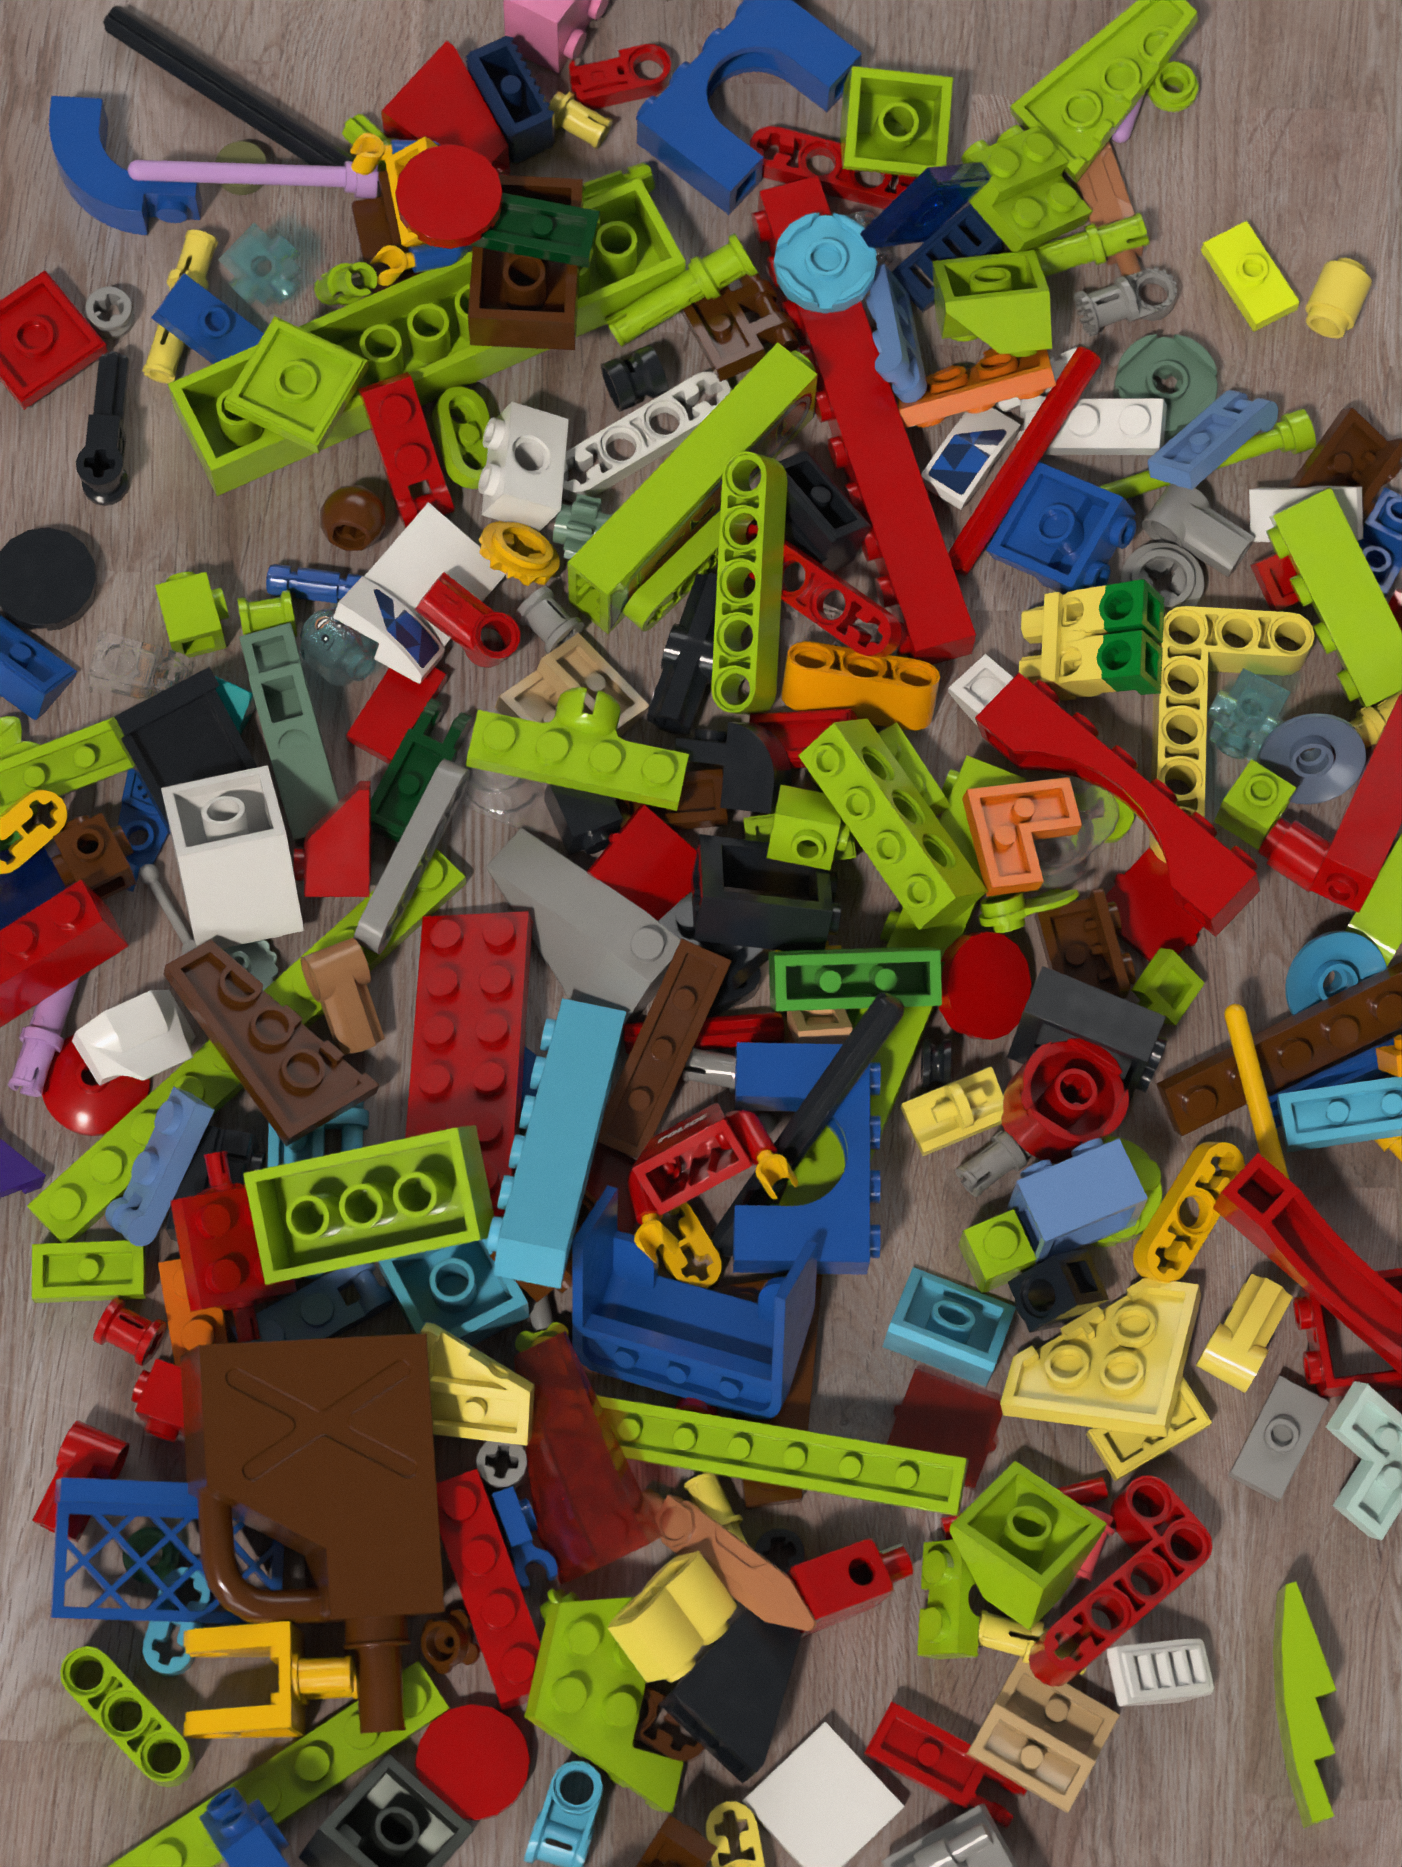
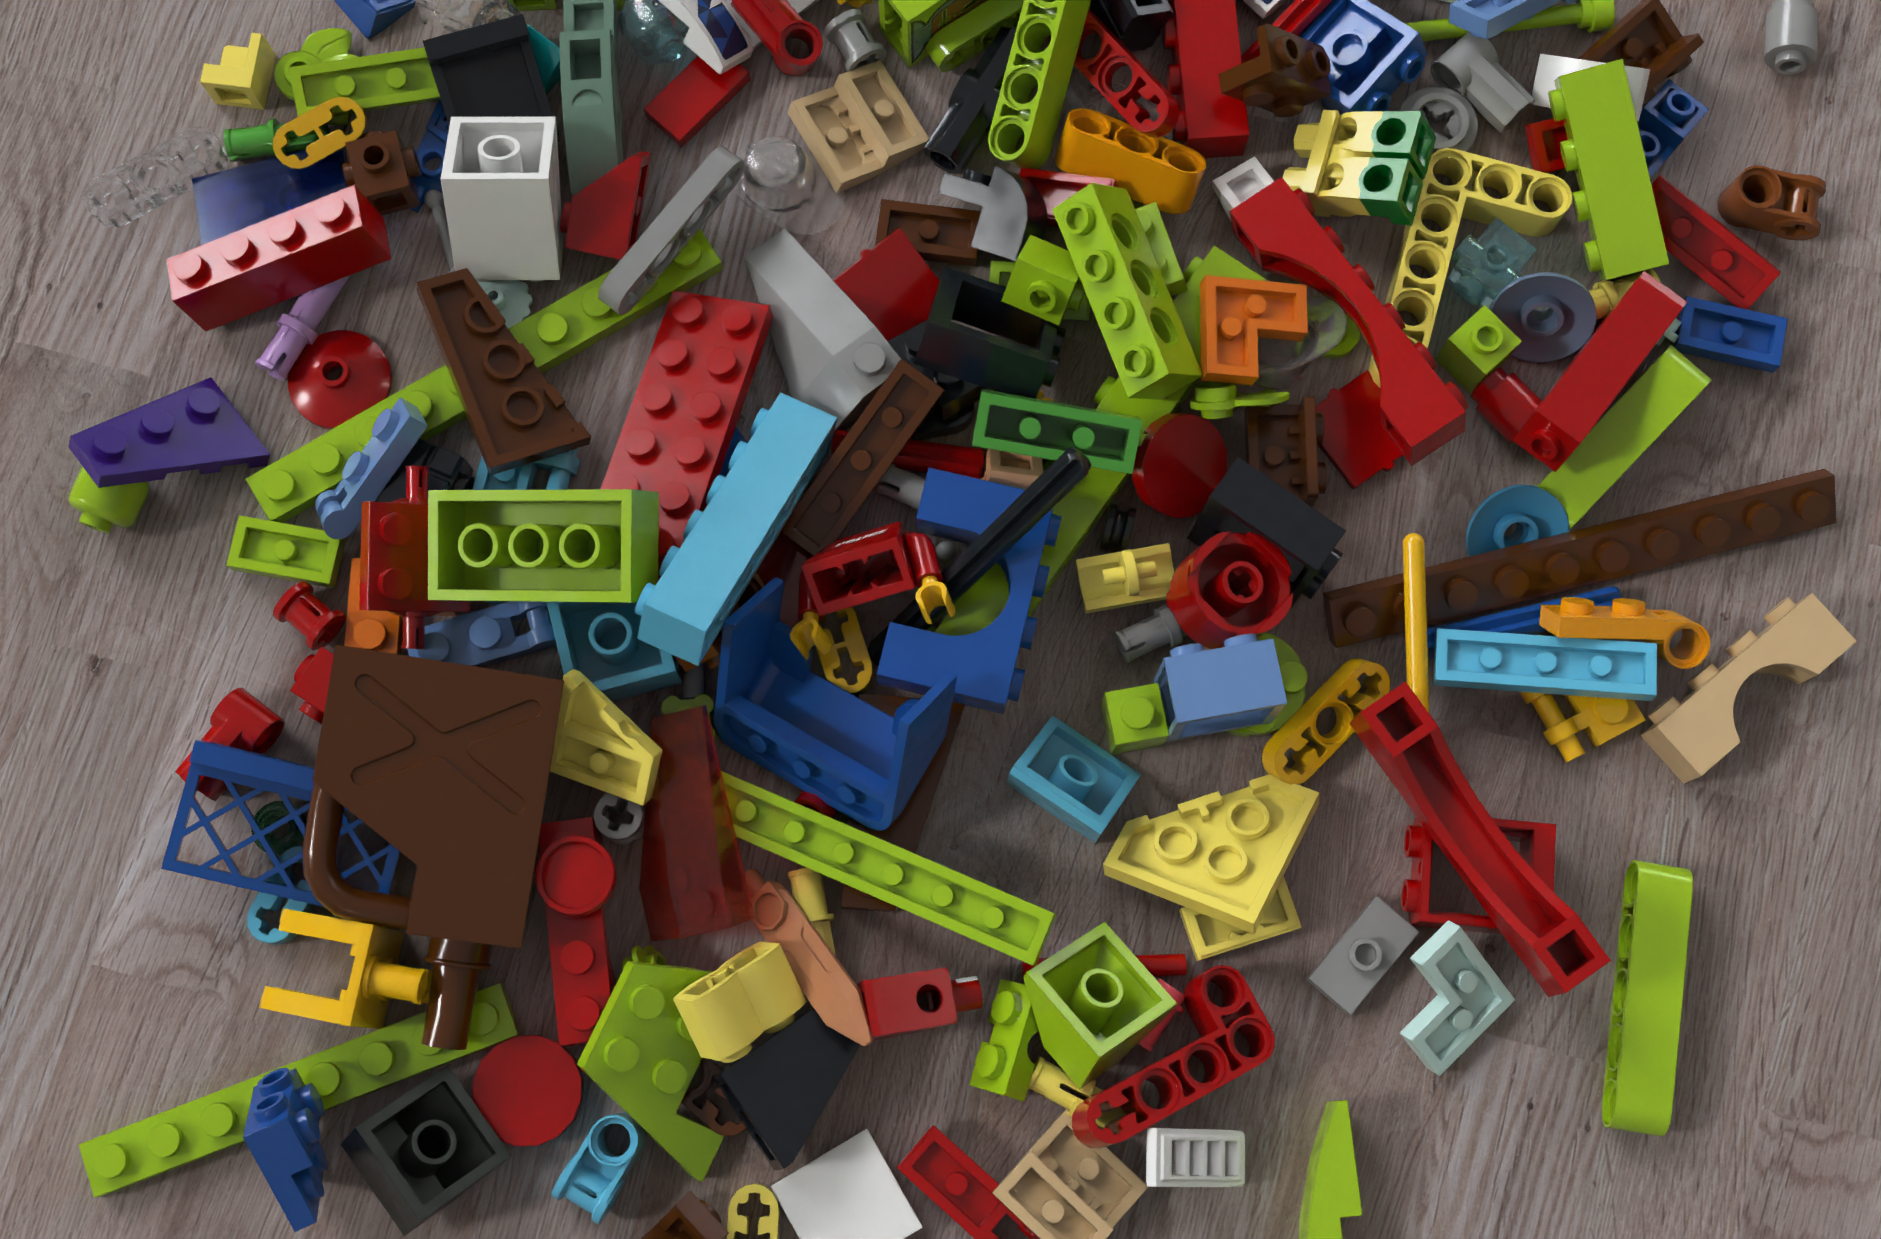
camera: 15 degrees right, 5 degrees up
lime beam [60,1646,196,1788] -> none
white slope [72,990,195,1086] -> none
medium nougat piece [301,938,385,1055] -> none
dark green hinge [371,698,473,843] -> none
reddish brown plate [421,1610,480,1674] -> none
lime plate [466,687,689,811] -> none
blue plate [490,1486,558,1591] -> none
black brick [544,784,623,855] -> none
black bush [755,1528,805,1574] -> none
clear red piece [886,1368,1003,1490] -> none
black brick [1008,1249,1109,1333] -> none
lime plate [1131,948,1205,1026] -> none
light yellow piece [1196,1274,1293,1393] -> none
none -> red piece [535,836,617,916]
none -> reddish brown bracket [1219,23,1331,117]

